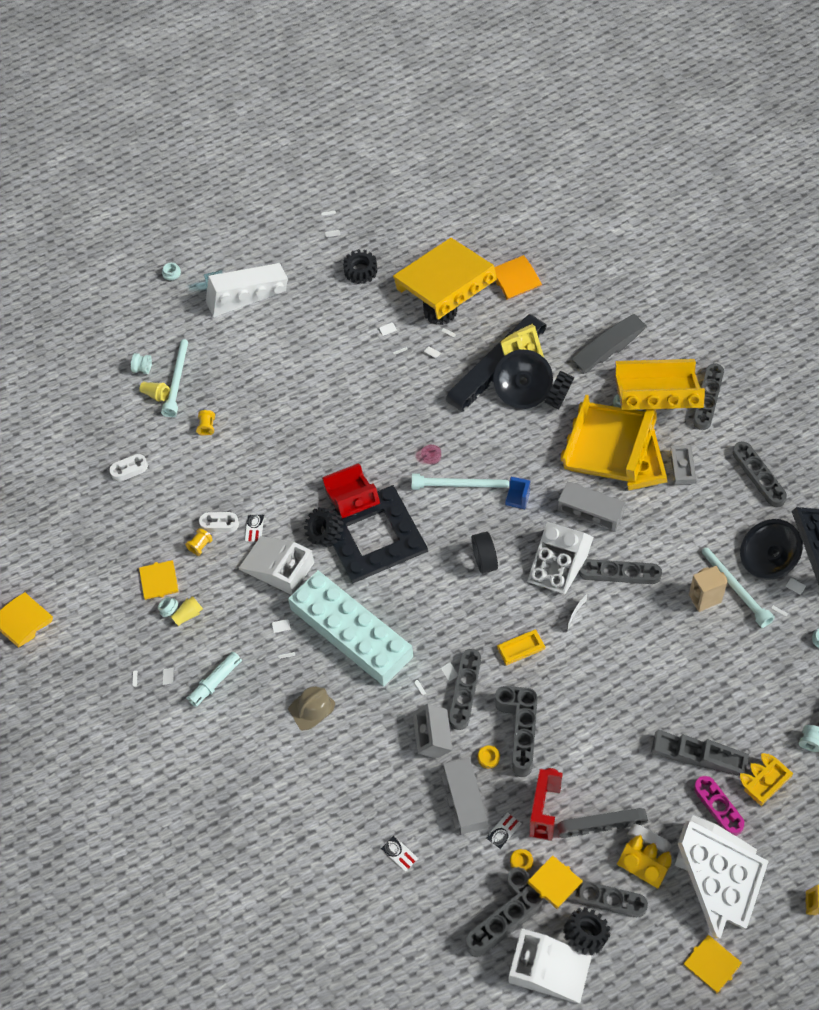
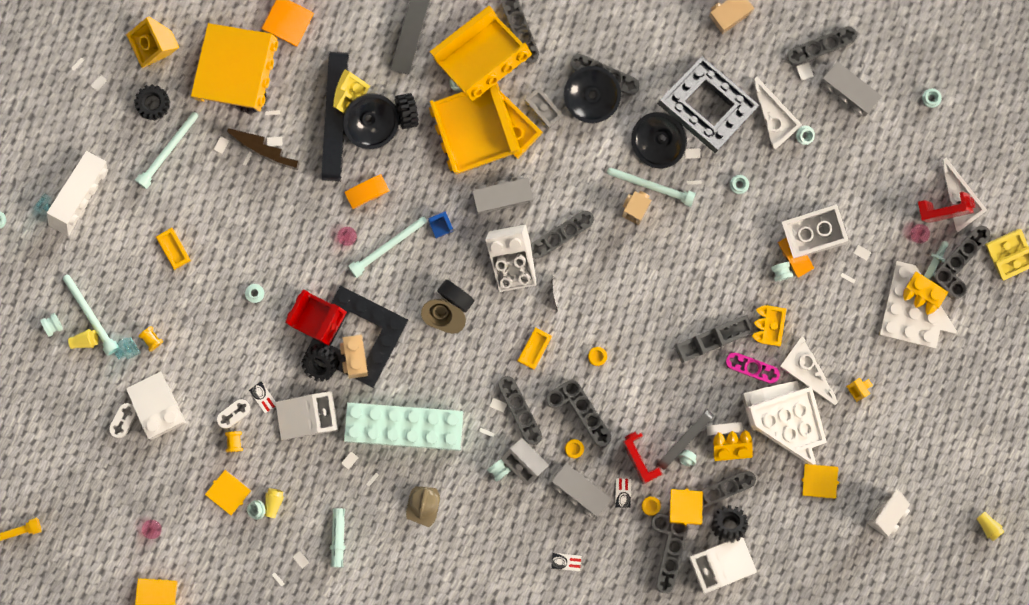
camera: 45 degrees left, 25 degrees up
none -> clear light blue tile [115,337,141,359]
none -> yellow slope [126,17,179,68]
none -> white slope [126,372,186,440]
none -> light aqua piece [135,112,198,189]
none -> clear pink tile [142,520,162,539]
none -> yellow tile [156,228,191,270]
none -> dark brown slope [227,128,300,171]
none -> light aqua plate [245,284,265,303]
none -> tan brick [340,335,368,379]
none -> light orange slope [345,174,389,209]
none -> dark tan piece [421,299,466,334]
none -> light aqua wheel [487,459,511,482]
none -> black dish [564,66,621,123]
none -> yellow tile [588,347,607,366]
none -> light aqua plate [678,449,697,467]
none -> white wing [780,336,838,406]

